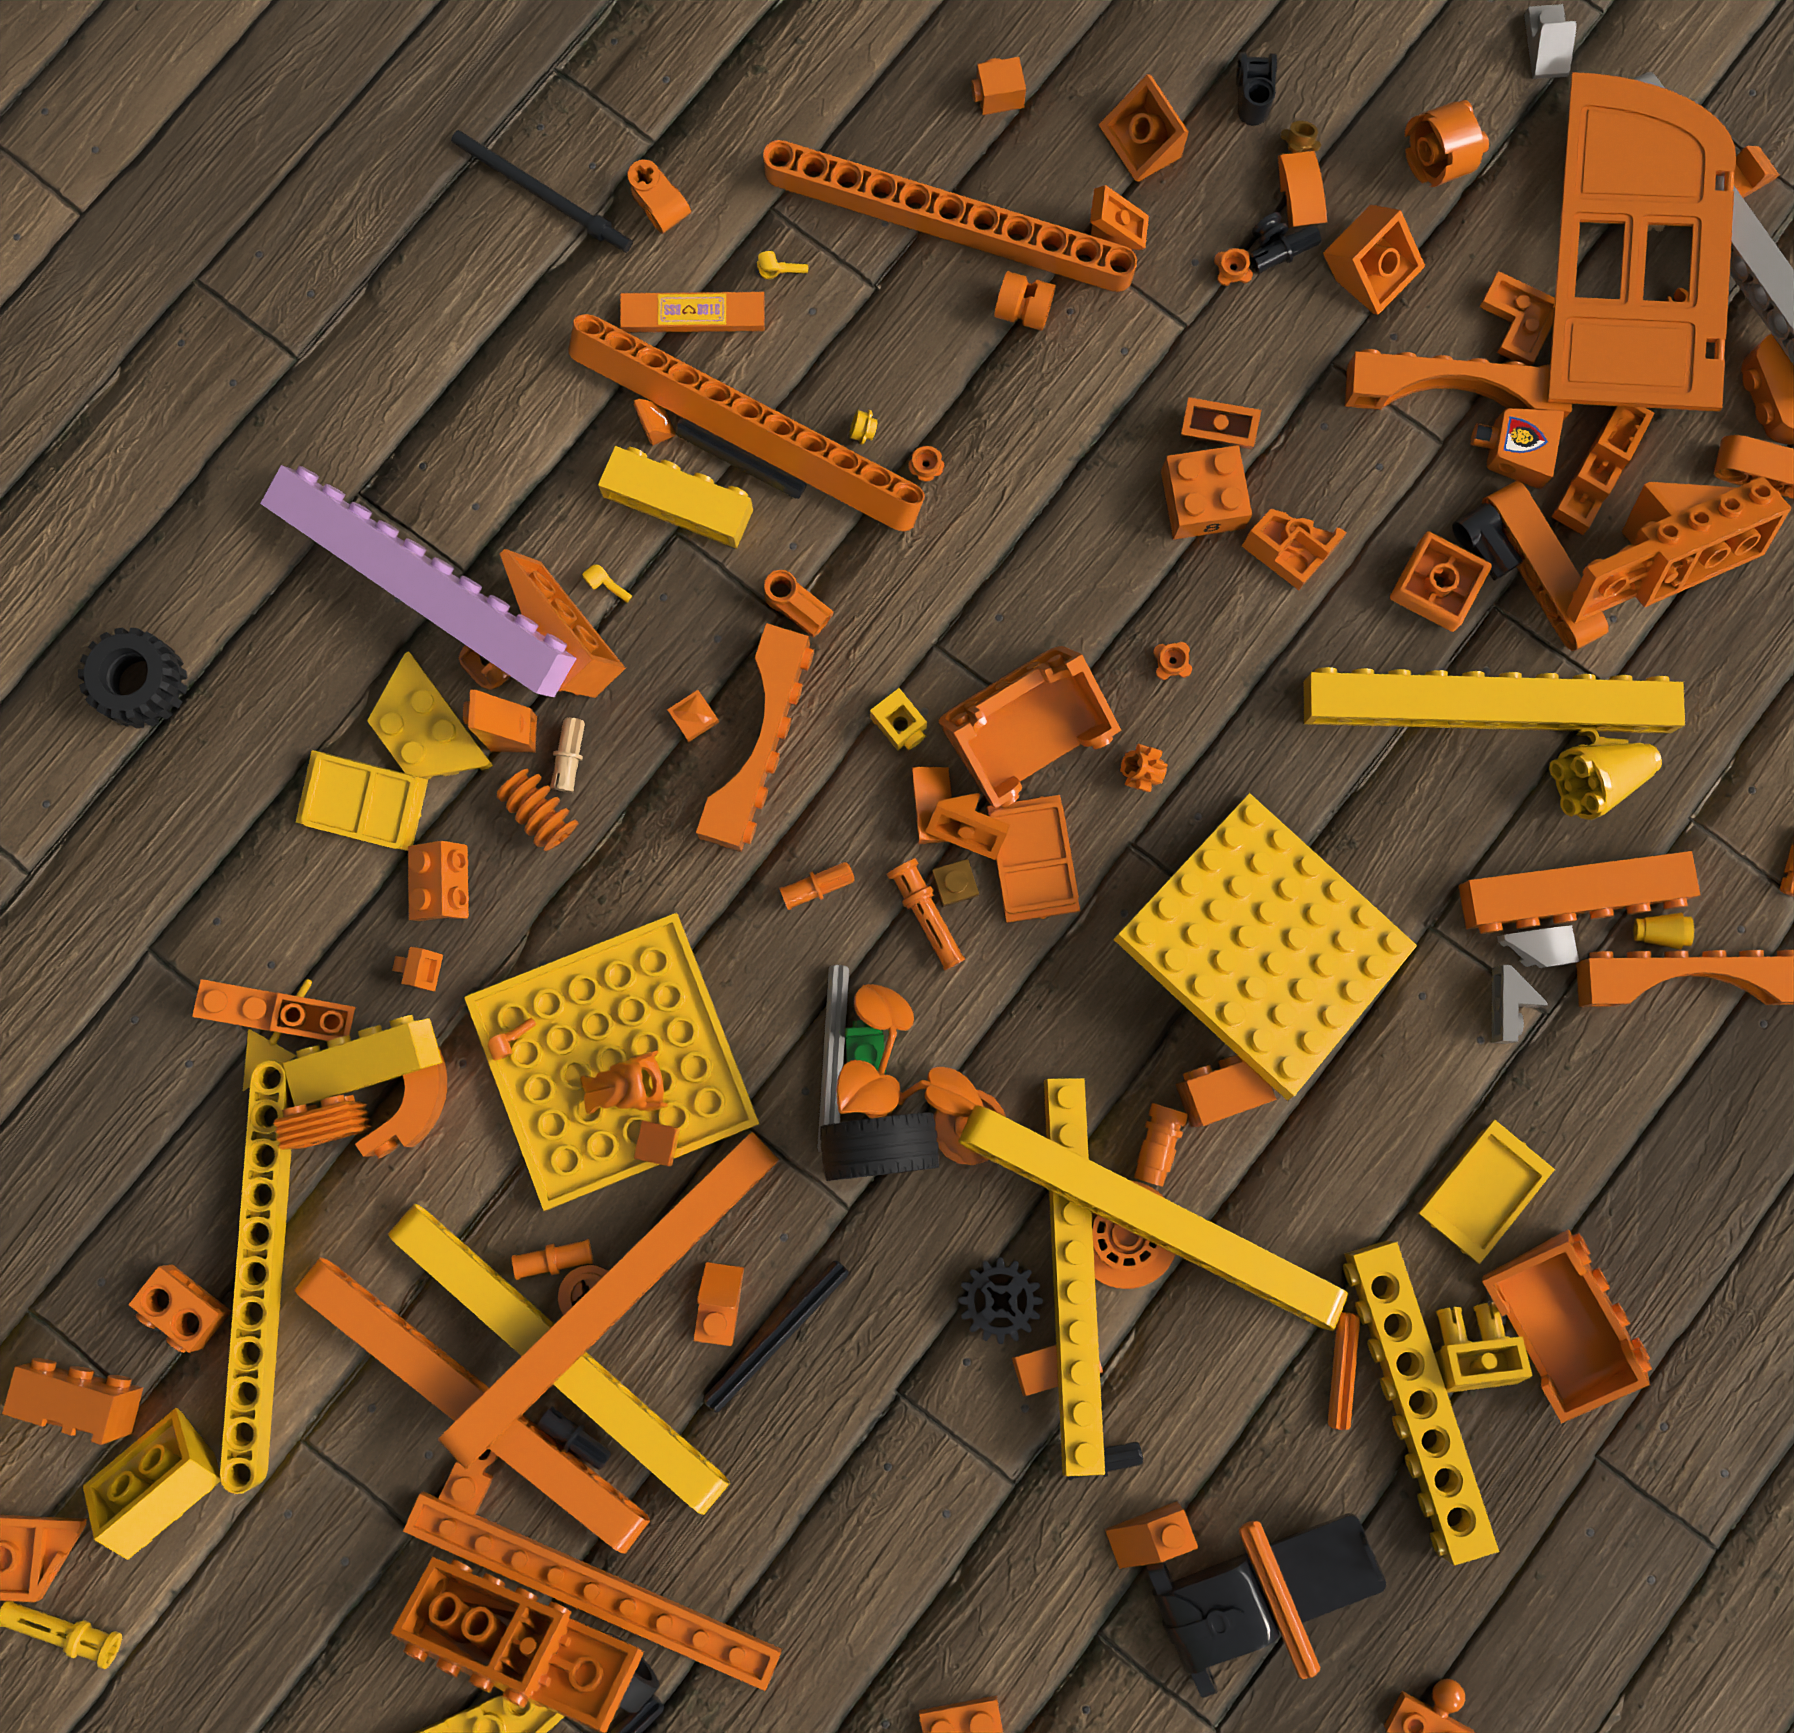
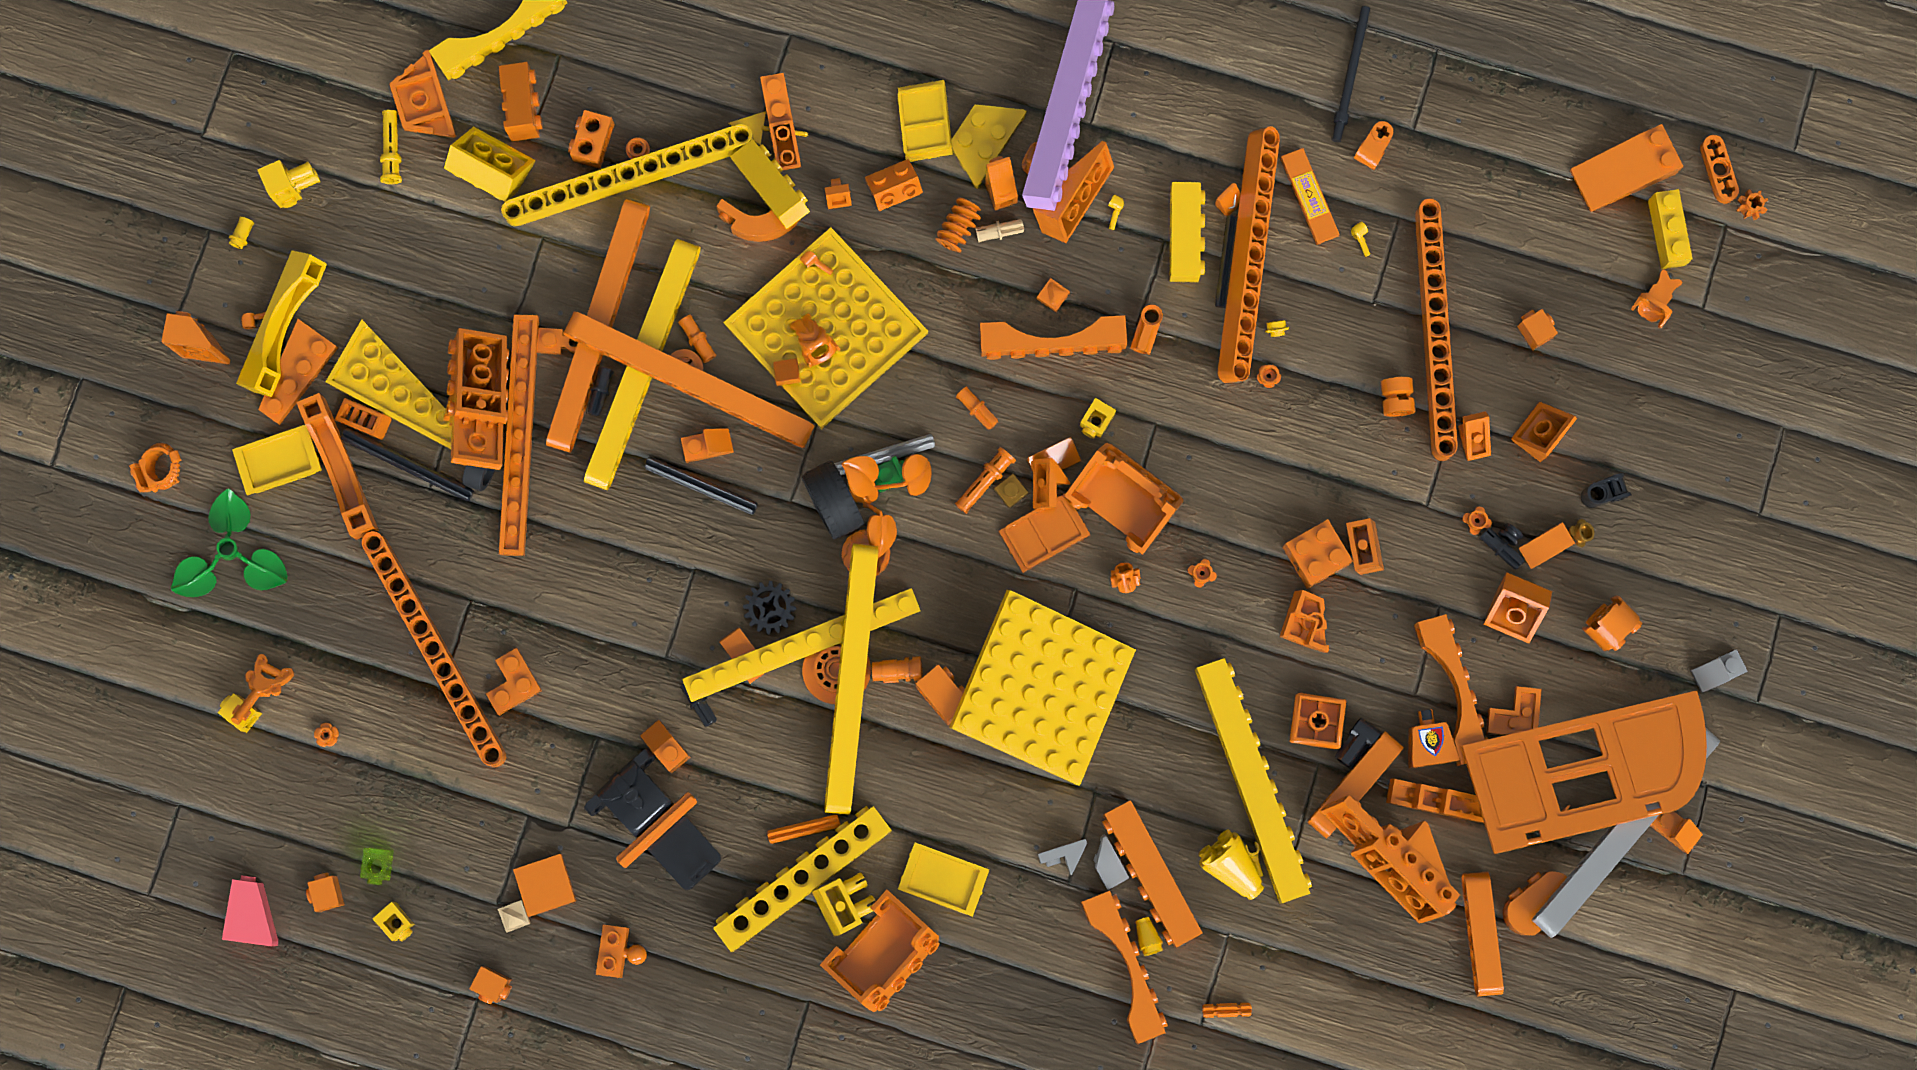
camera: 70 degrees right, 0 degrees up
orange brick [273,1095,372,1150] -> none
none -> orange plate [626,138,650,159]

